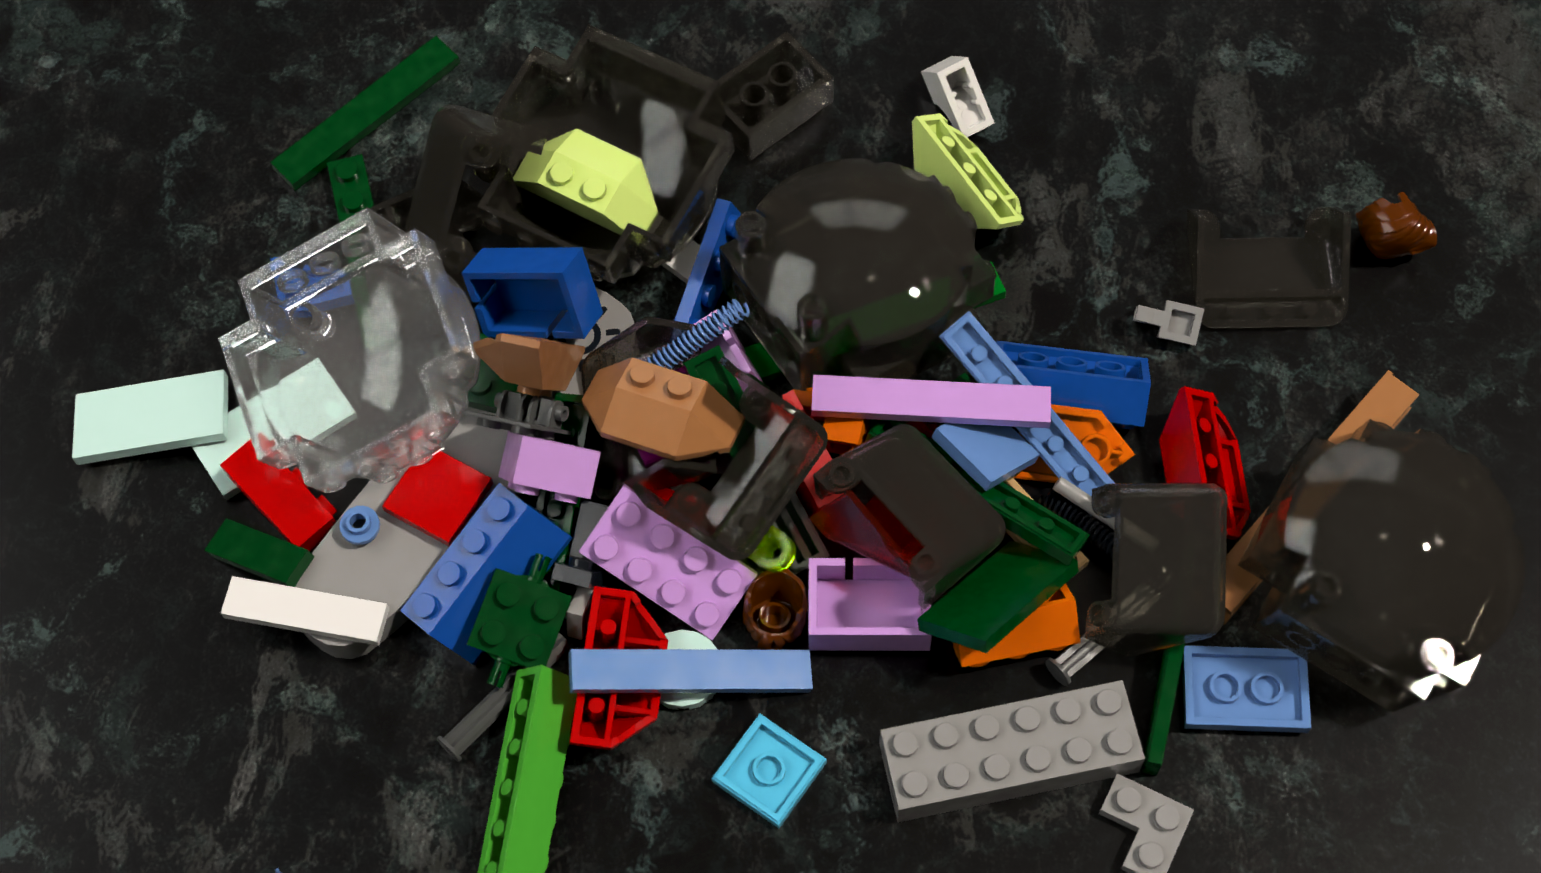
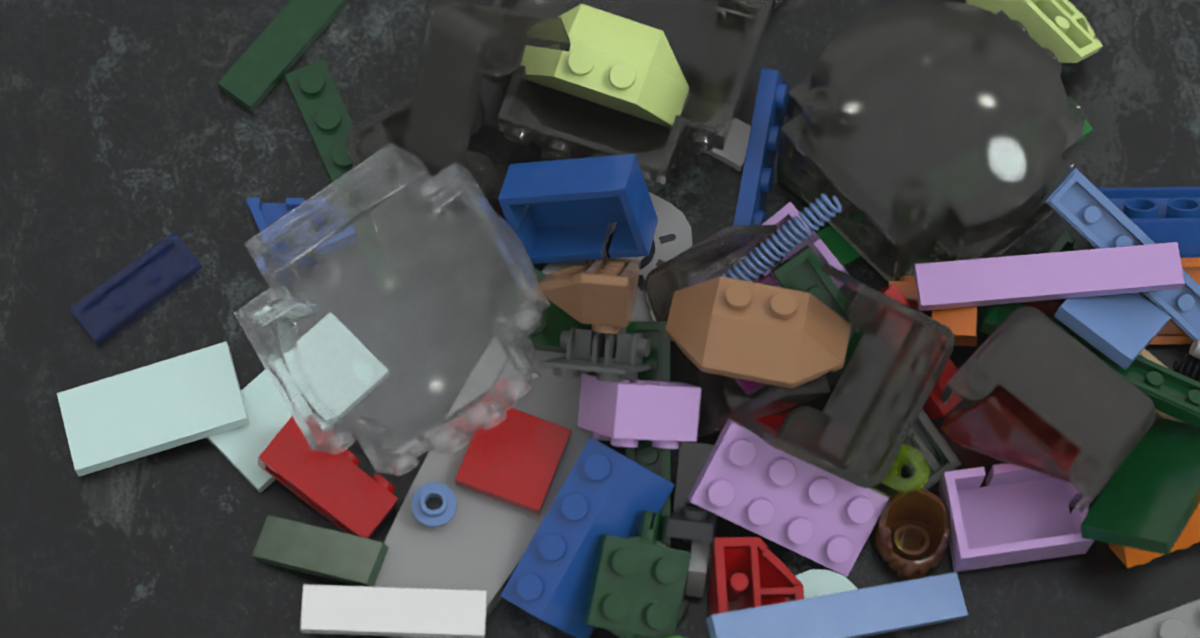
camera: 15 degrees left, 5 degrees up
none -> clear blue tile [69,231,202,345]

